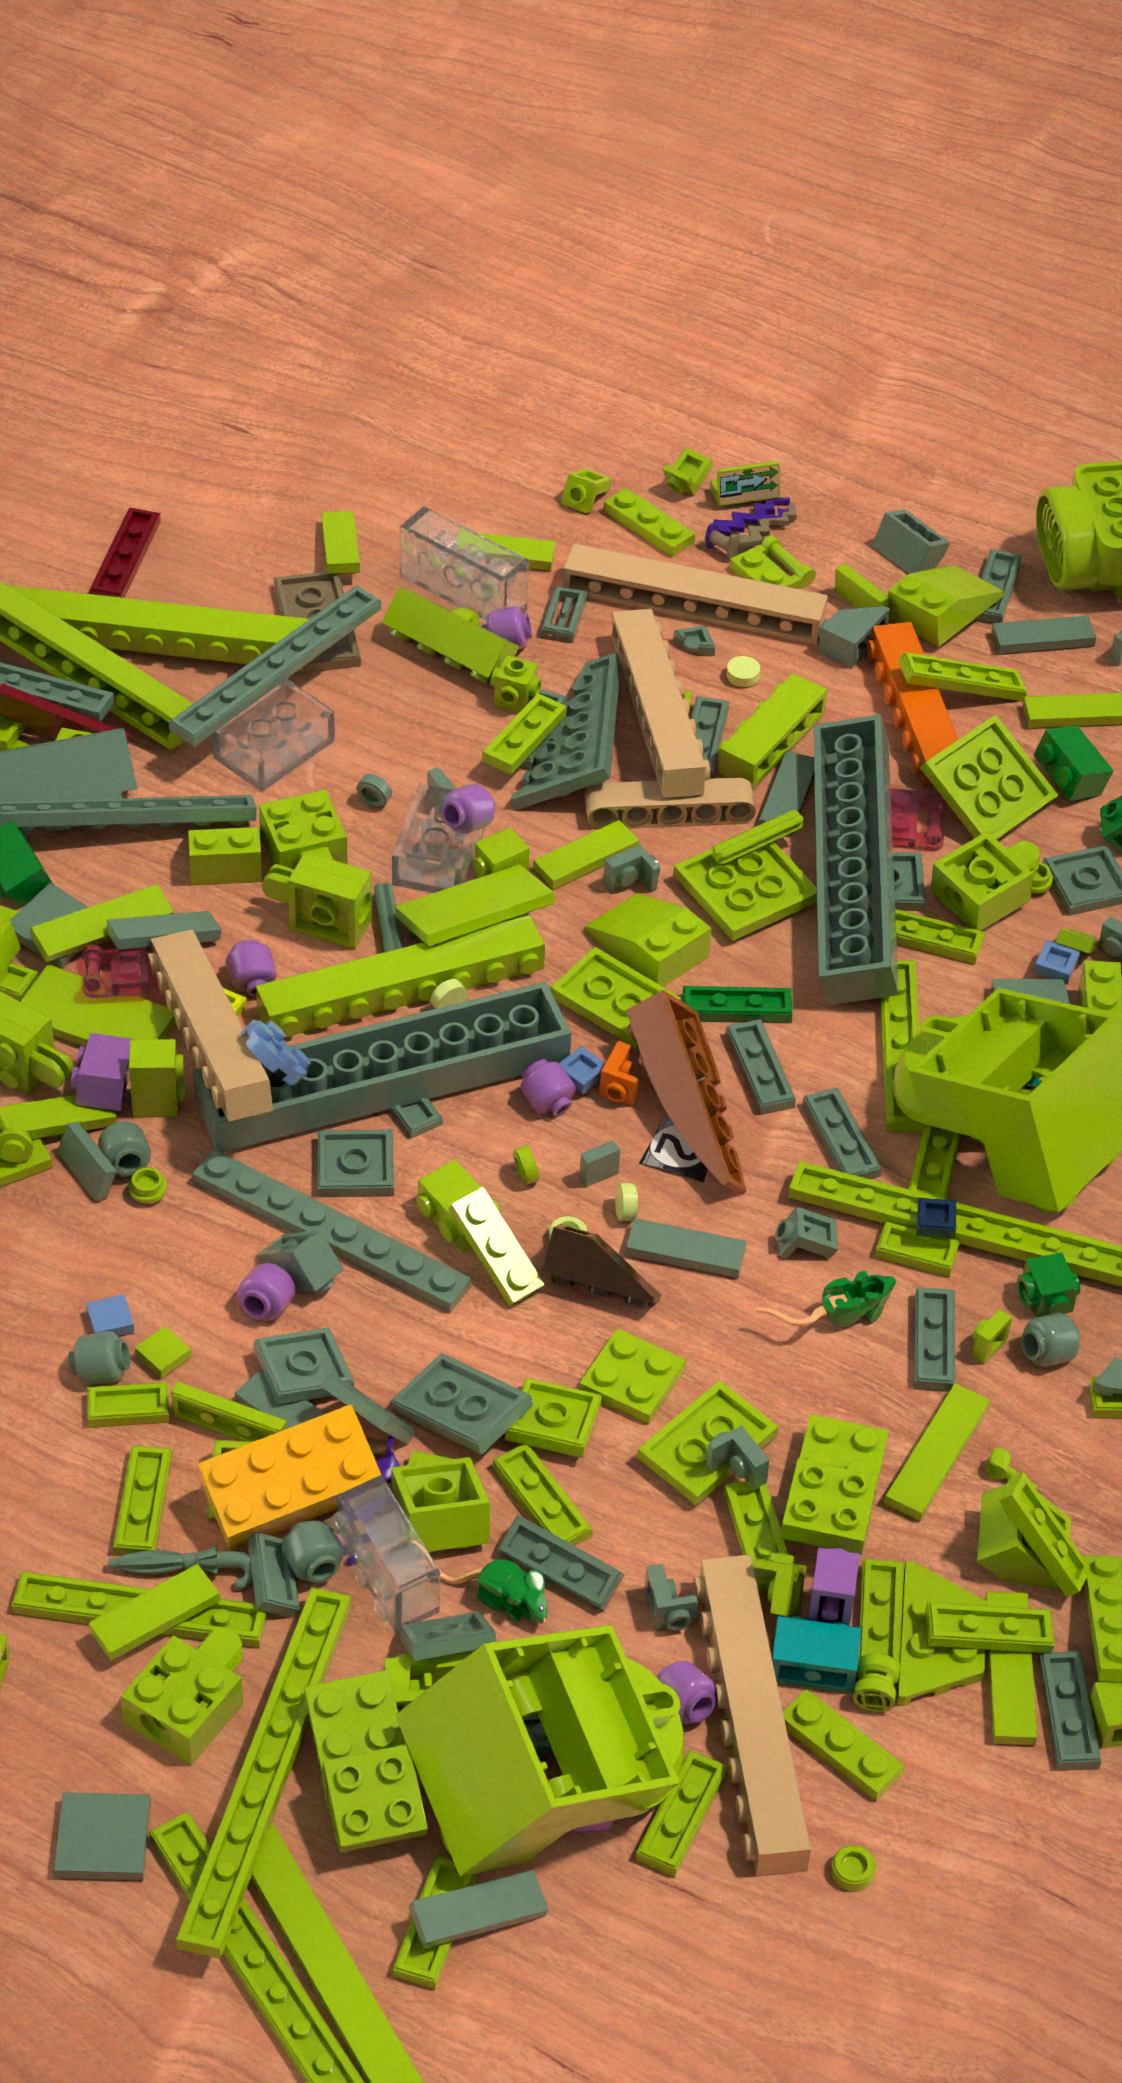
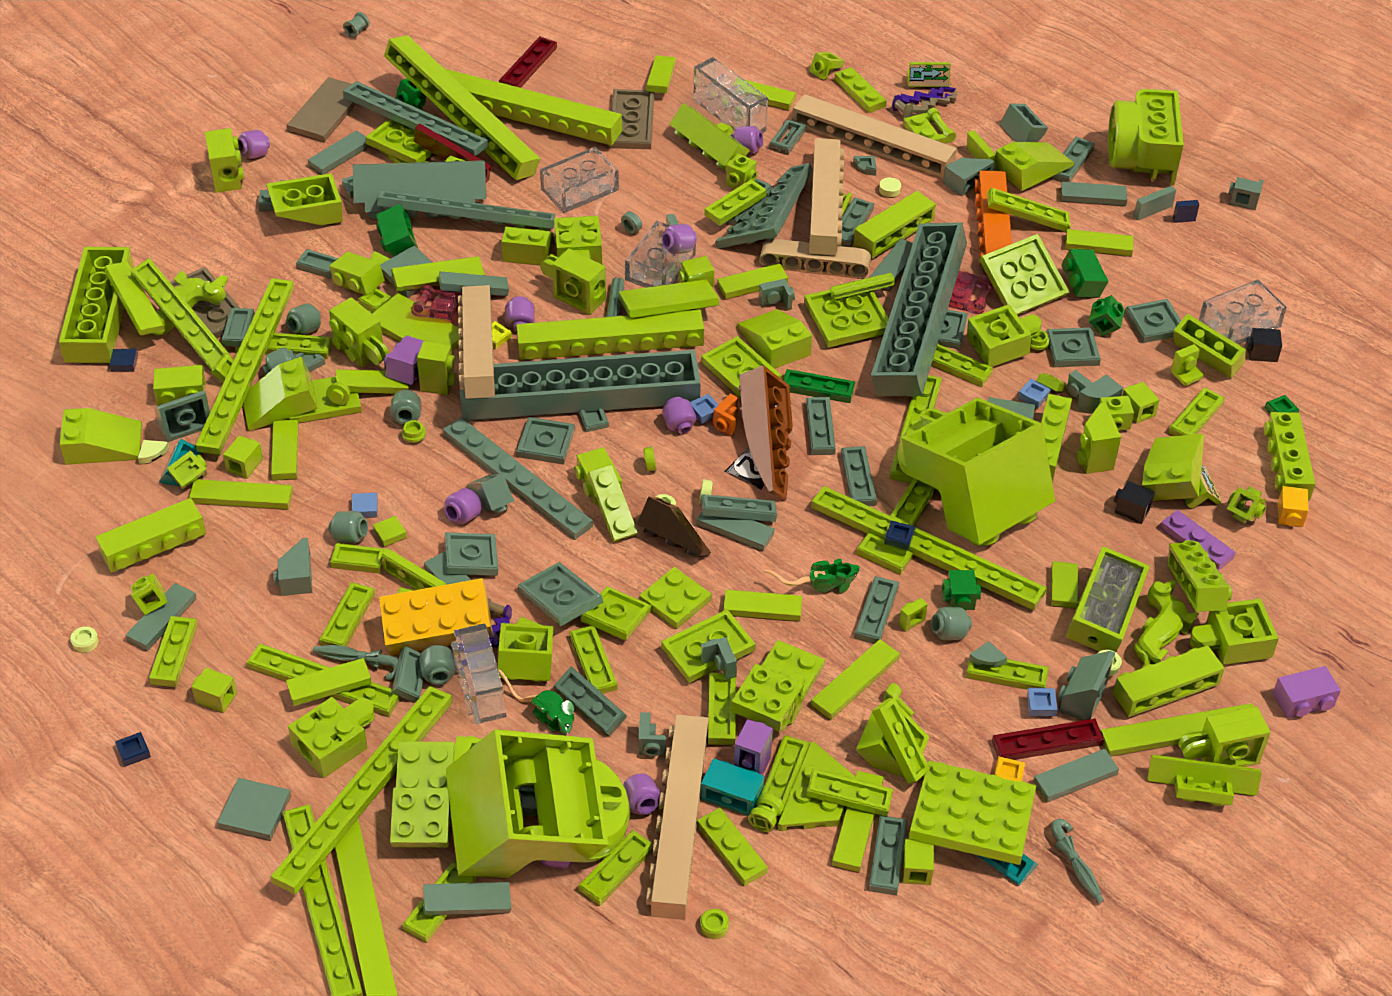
camera: 15 degrees right, 0 degrees up
sand green tile [57,1122,117,1201] -> none
sand green tile [169,585,381,747] -> none
medium blue plate [241,1020,310,1085] -> none
sand green tile [320,1374,416,1445] -> none
sand green tile [399,1611,497,1661] -> none
yellowish green tile [431,979,468,1009] -> none
sand green tile [579,1141,620,1187] -> none
lime bracket [662,447,714,496] -> none
lime bracket [754,1552,807,1616] -> none
sand green bracket [775,1207,838,1259] -> none
none -> sand green slope [273,538,313,596]
none -> sand green tile [701,494,777,522]
none -> lime tile [724,590,802,621]

